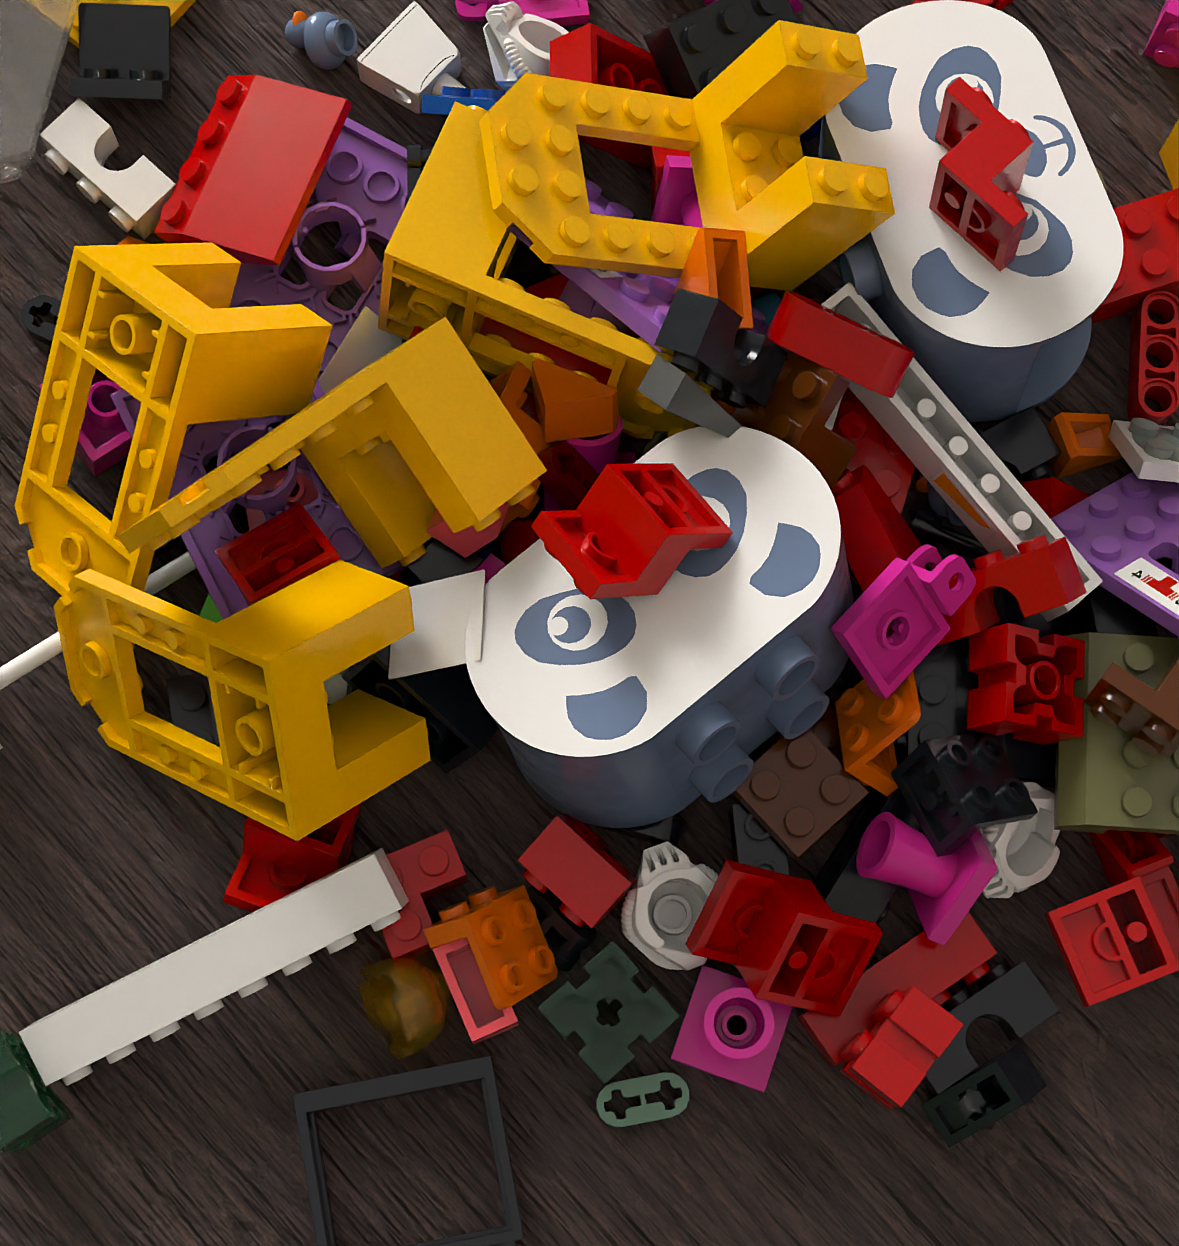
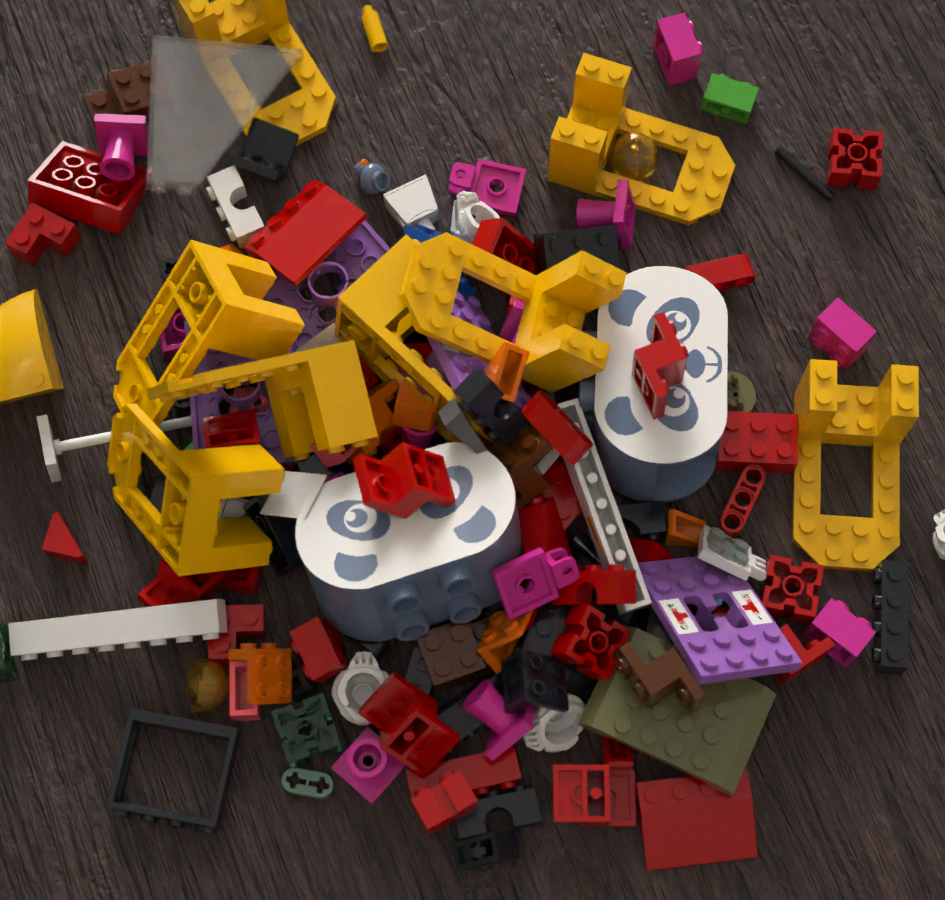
camera: 25 degrees right, 5 degrees down
none -> red slope [42,511,88,564]
none -> red slope [217,566,264,597]

